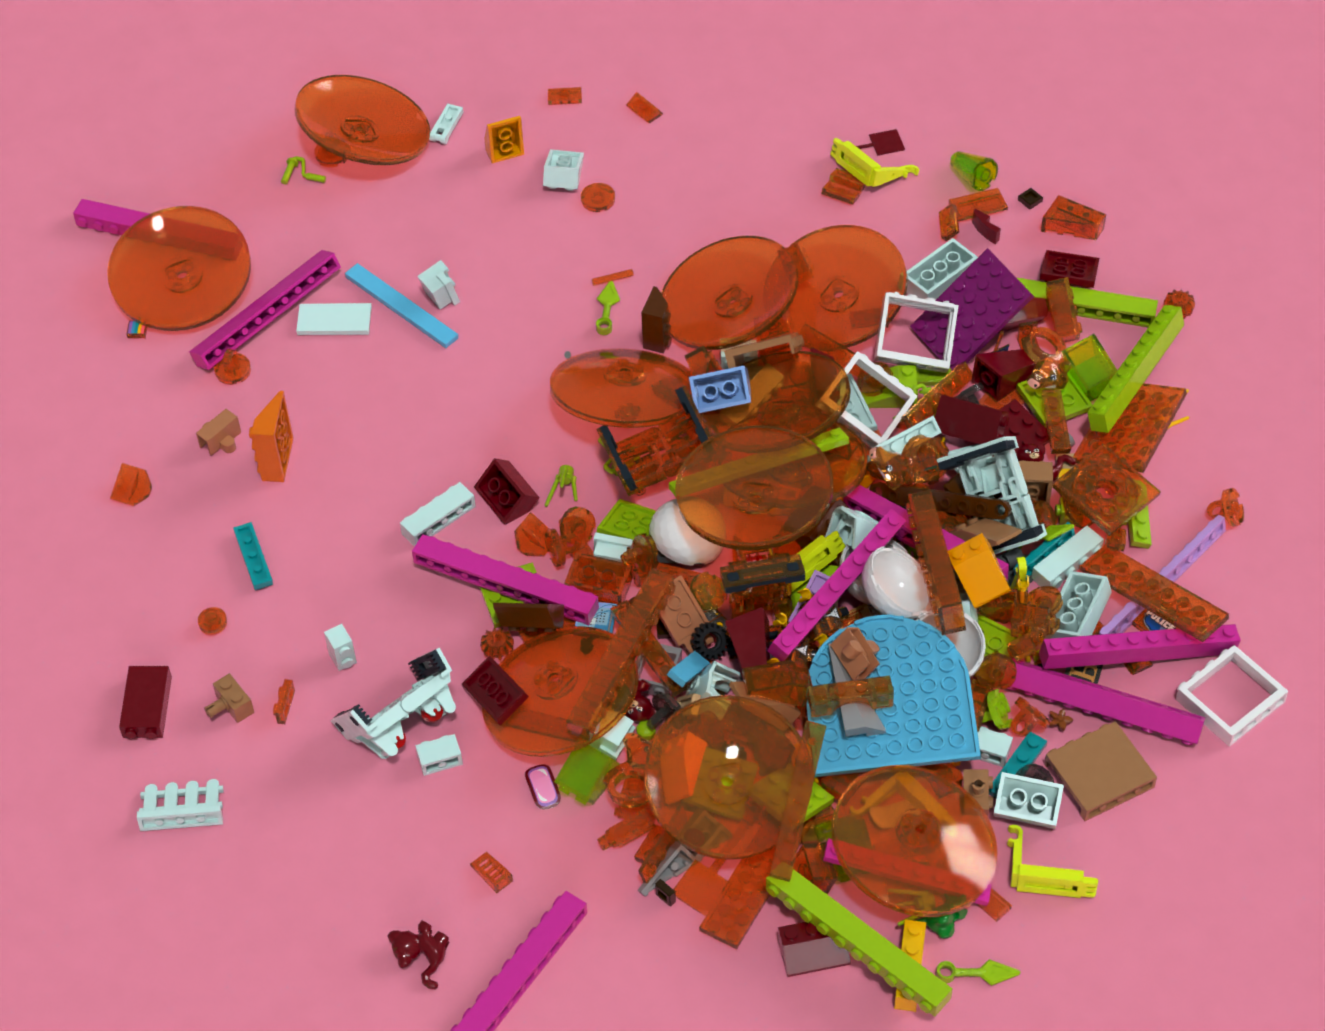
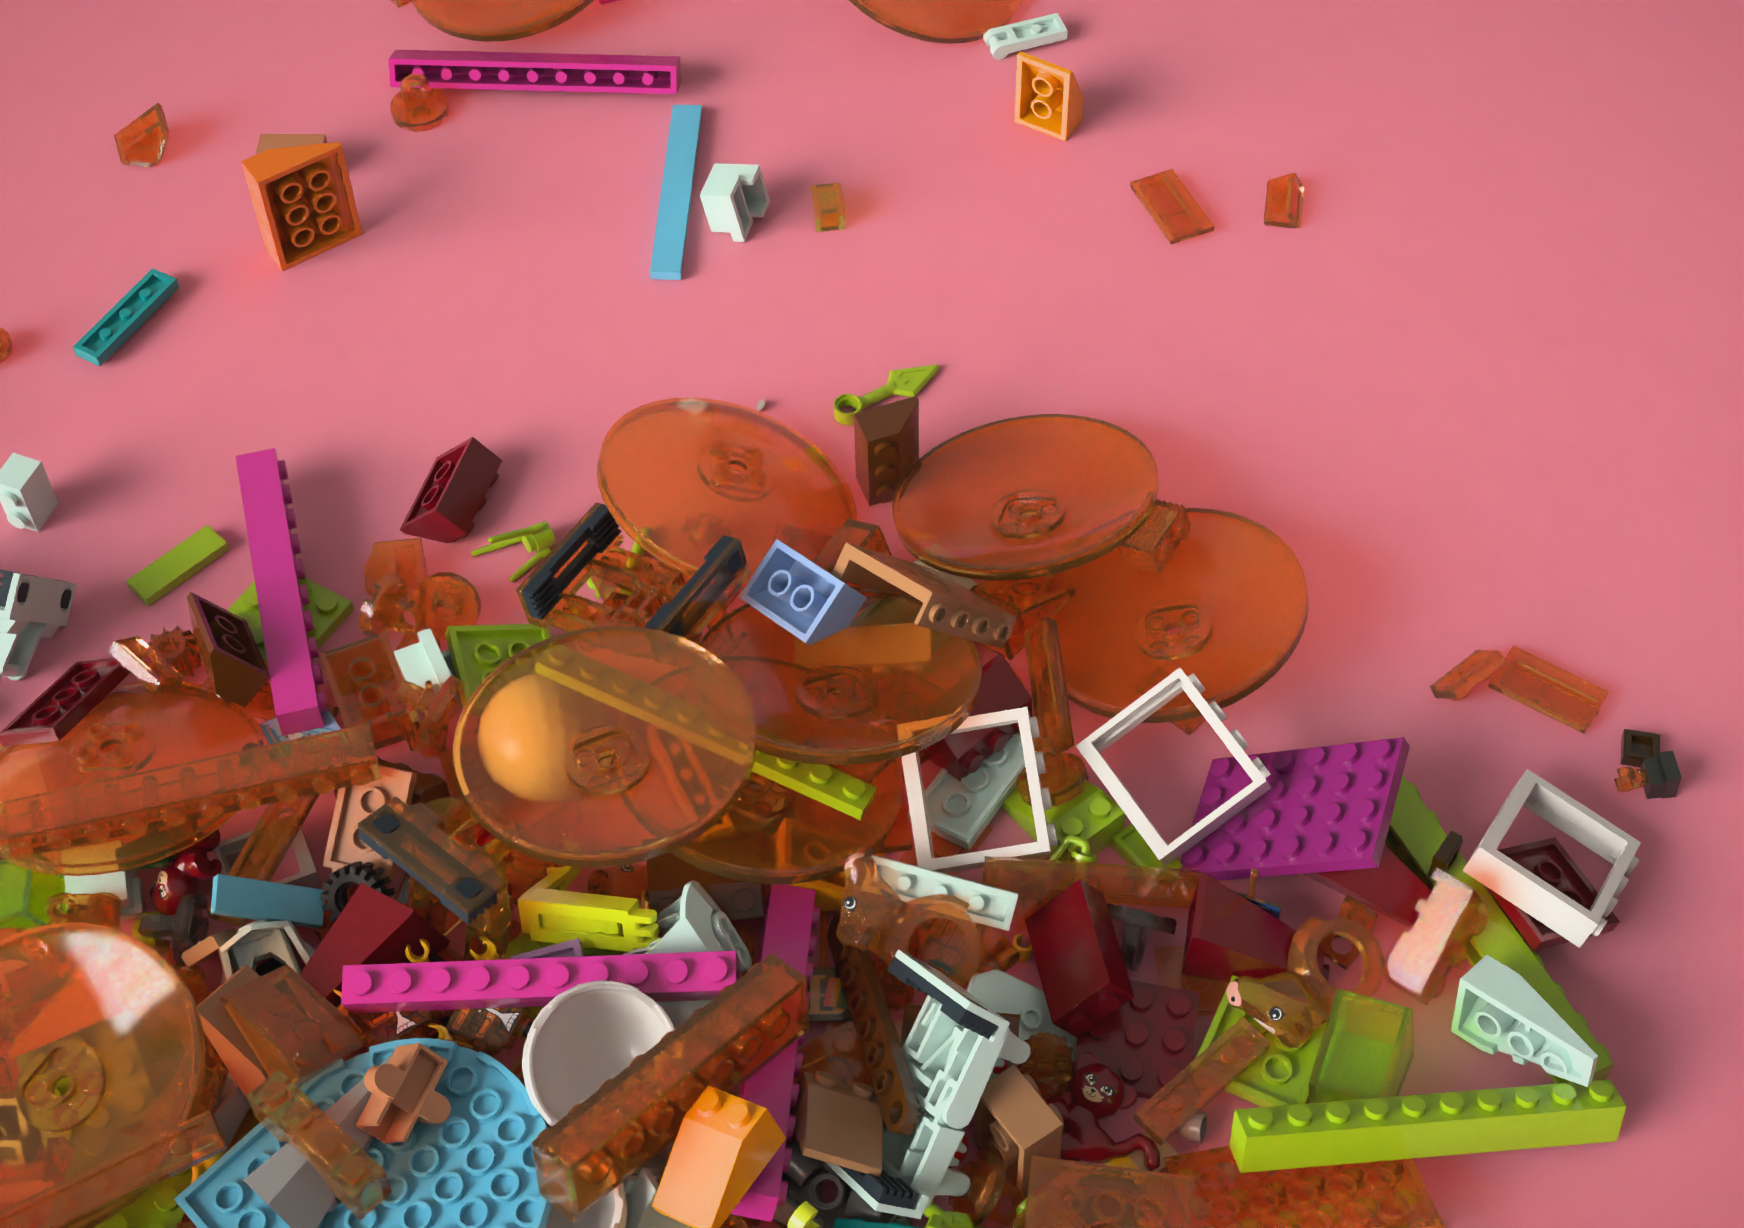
camera: 50 degrees right, 0 degrees up
light aqua tile [296,303,372,335] -> none
light aqua brick [400,482,476,547] -> none
light aqua slope [543,149,584,191] -> none
clear orange plate [548,87,582,105] -> none
clear orange tile [581,183,615,212] -> none
clear orange piece [591,269,634,286] -> none
clear orange slope [821,168,866,205] -> none
neon yellow hinge [830,138,919,187] -> none
dark red piece [856,129,905,156] -> none
light aqua brick [901,238,978,300] -> none
clear neon green cone [950,151,998,191] -> none
dark red slope [972,208,1001,245] -> none
clear orange wedge [1041,195,1107,240] -> none
clear orange gear [1163,289,1195,319] -> none
none -> clear orange piece [46,892,122,943]
none -> clear orange plate [108,636,184,694]
none -> lime tile [126,525,230,606]
none -> clear yellow brick [810,182,846,232]
none -> clear orange piece [1130,168,1214,245]
none -> dark brown tile [1428,830,1463,882]
none -> light aqua wedge [1451,955,1598,1087]
none -> white window [1462,769,1641,948]
none -> pearl dark grey piece [1614,751,1682,799]

